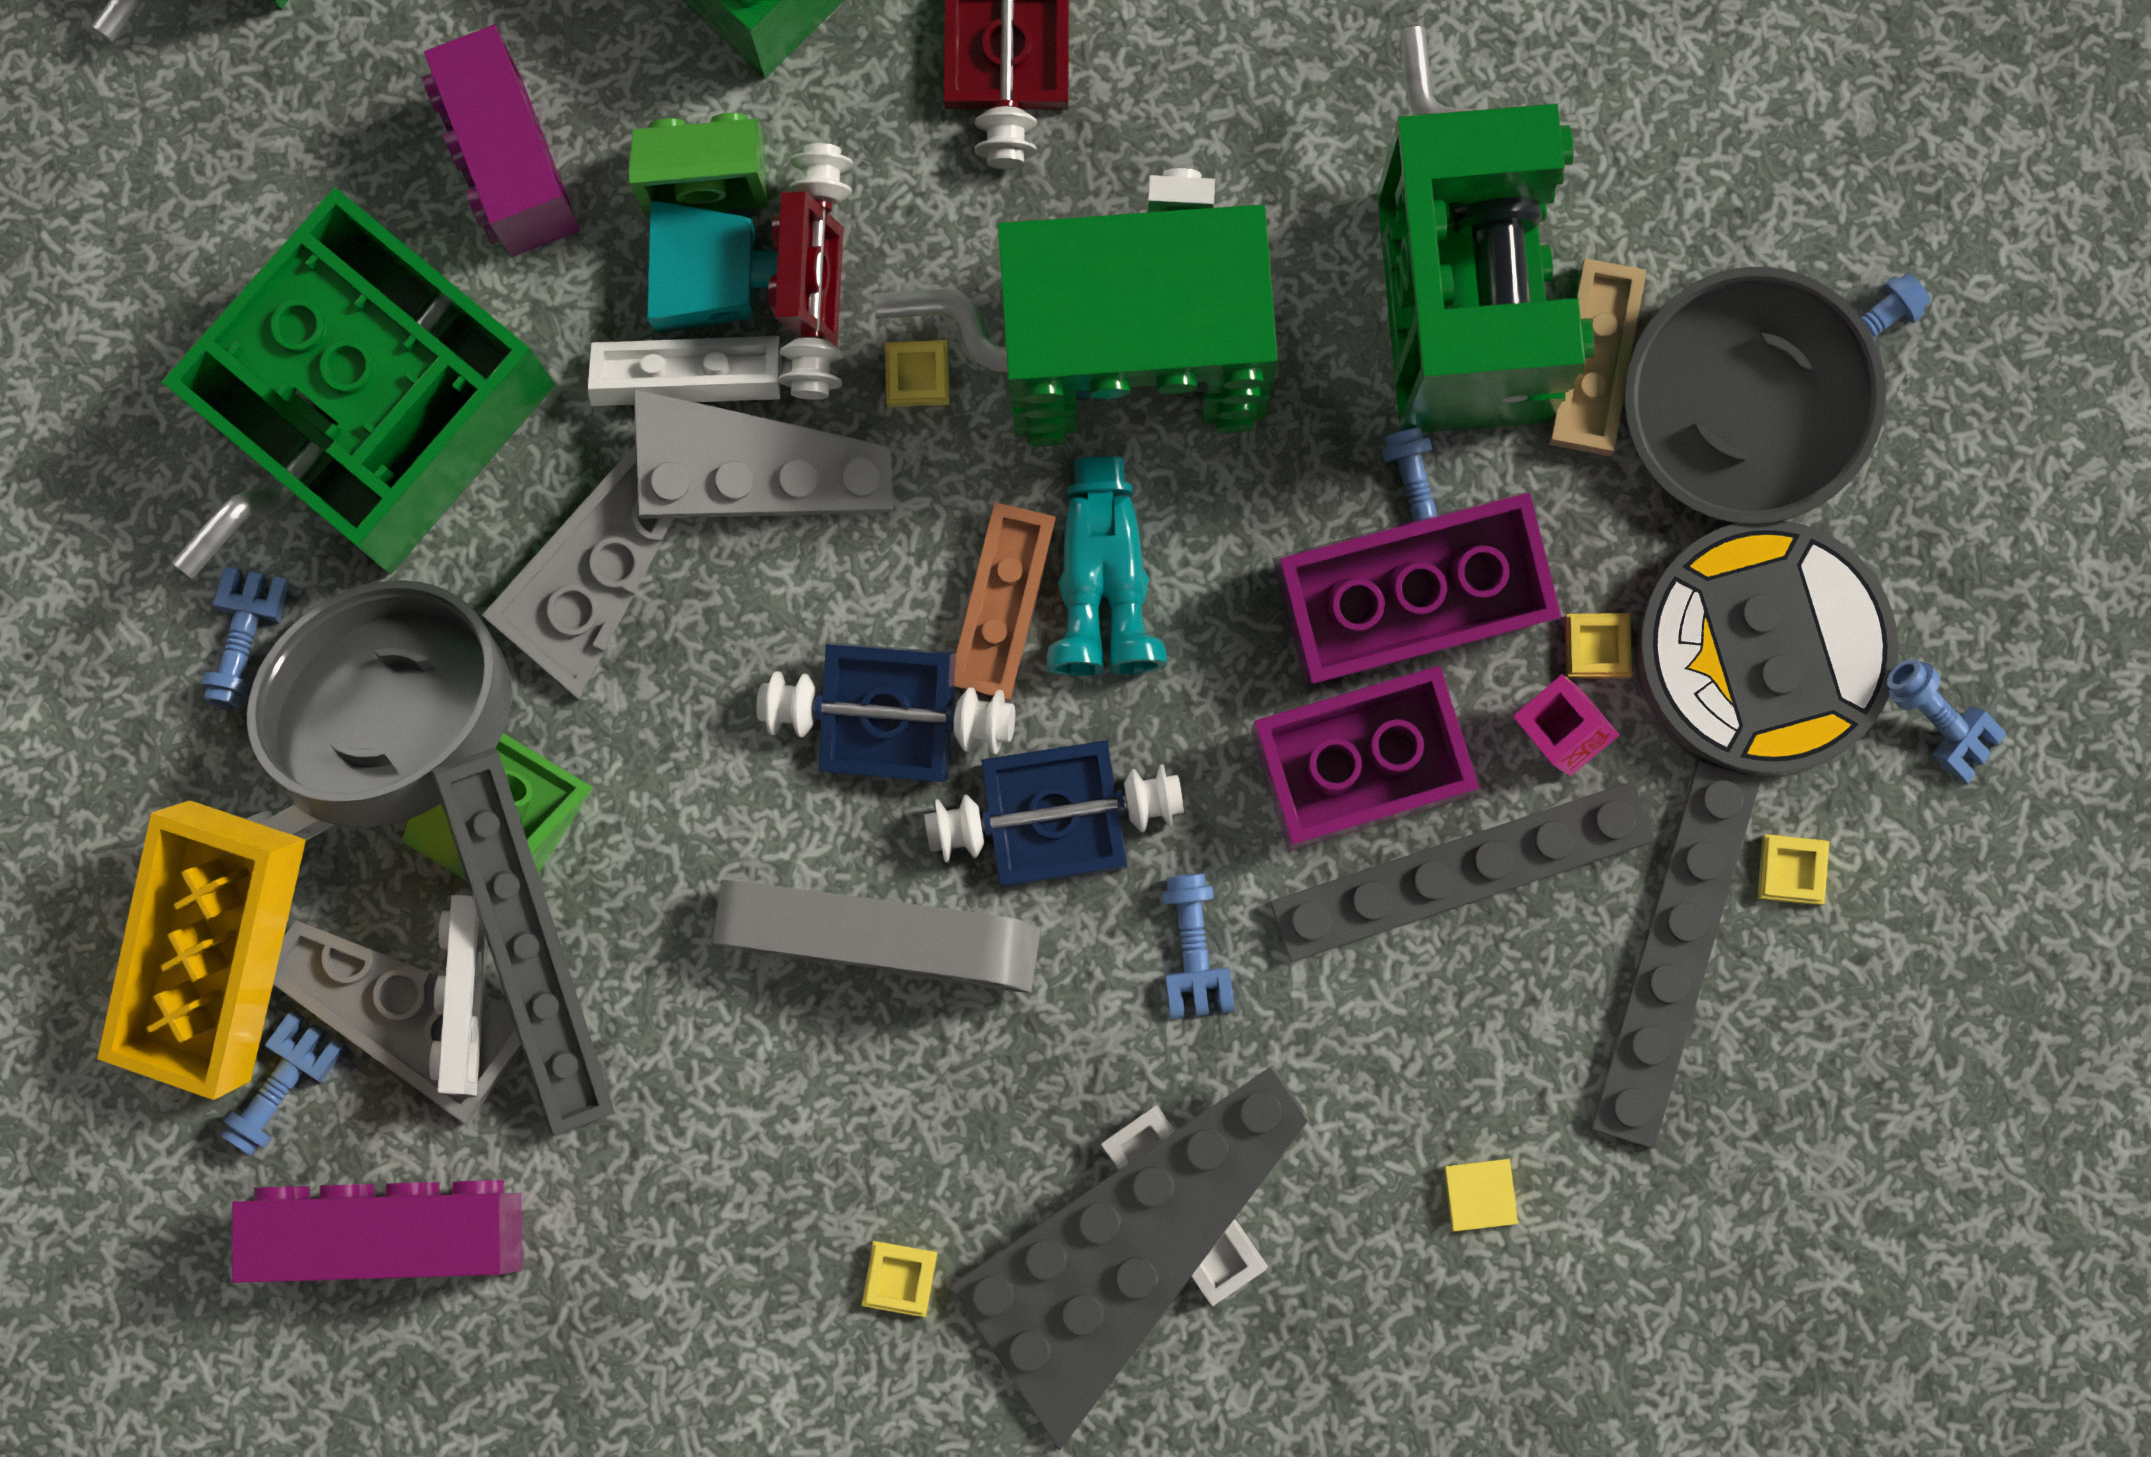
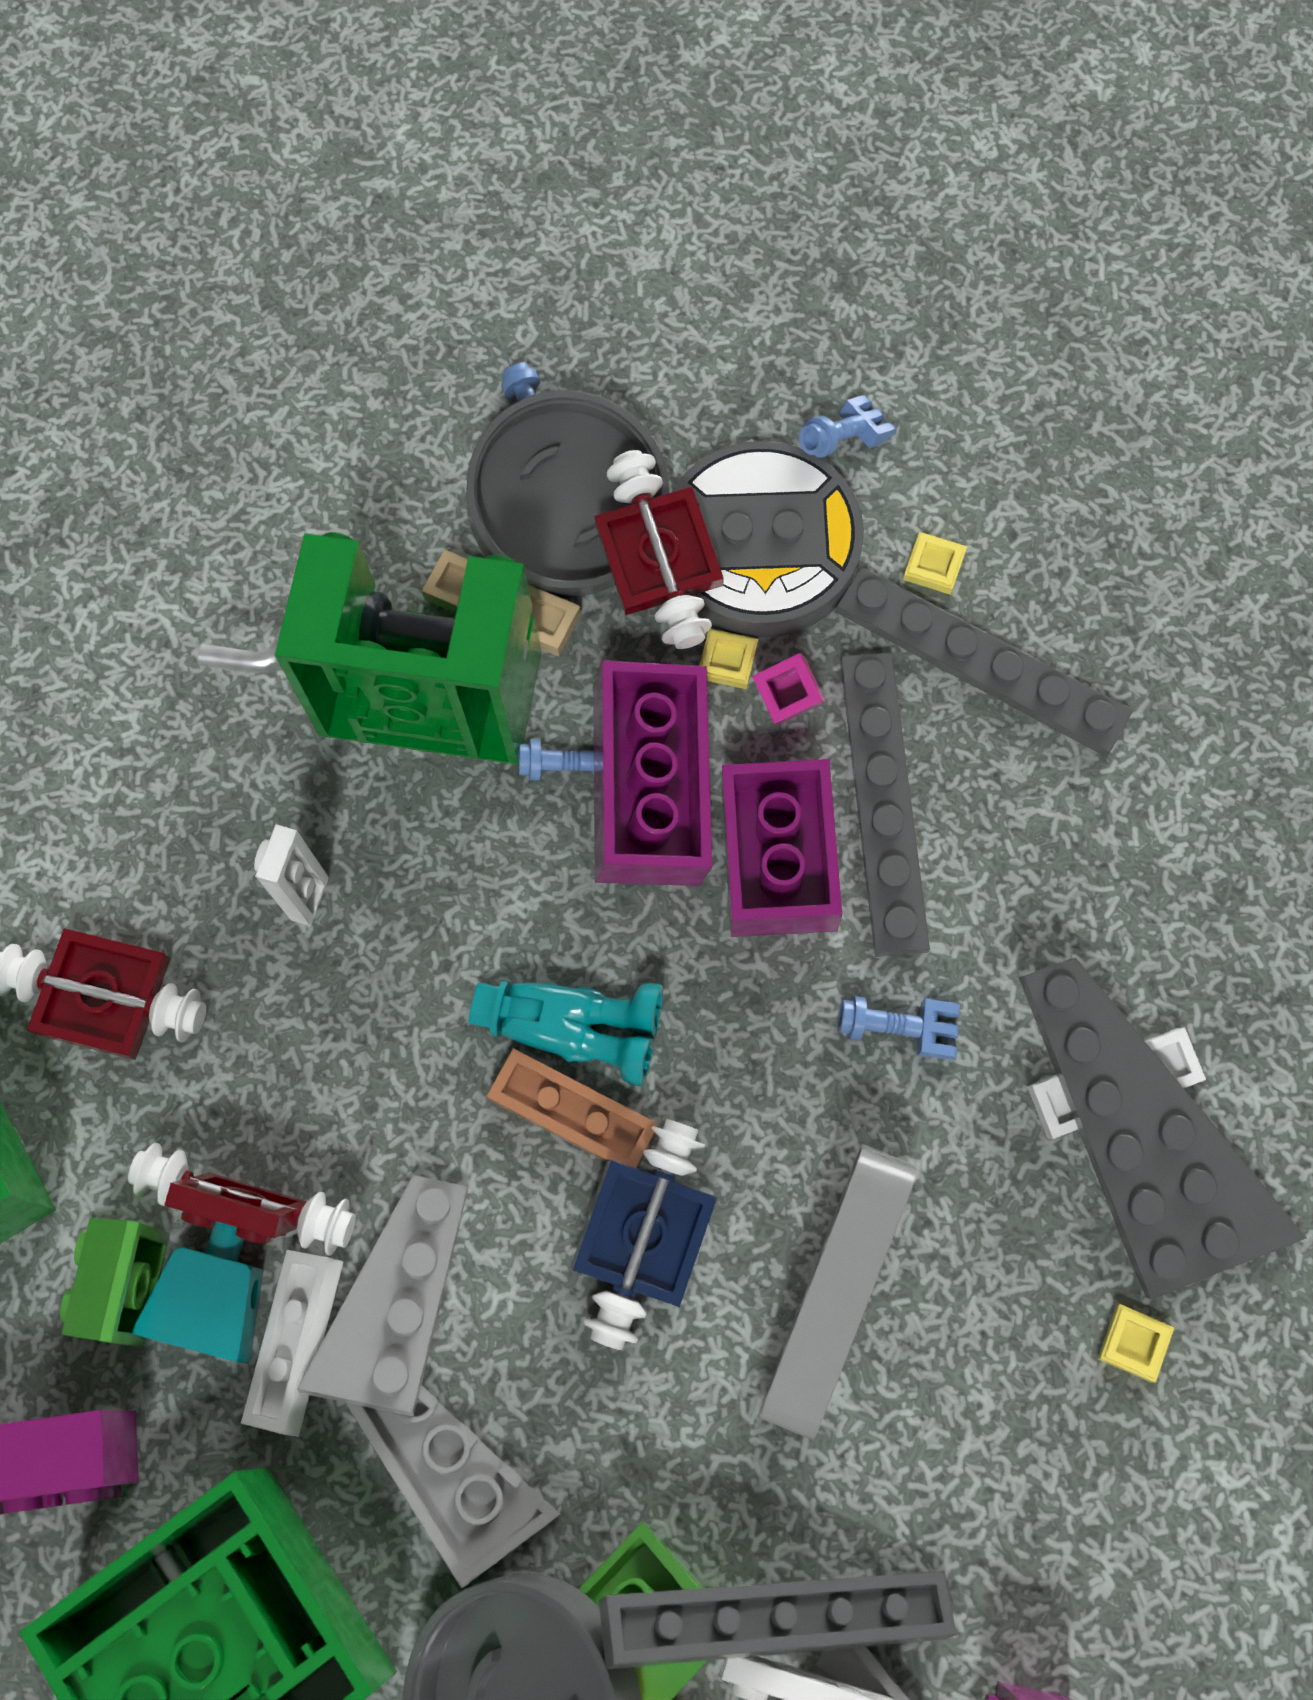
camera: 75 degrees left, 10 degrees down
green piece [874,204,1278,447] -> none
light yellow tile [885,340,950,407] -> none
dark blue plate [924,740,1184,888] -> none
light yellow tile [1443,1159,1518,1231] -> none
none -> dark red plate [594,450,724,649]

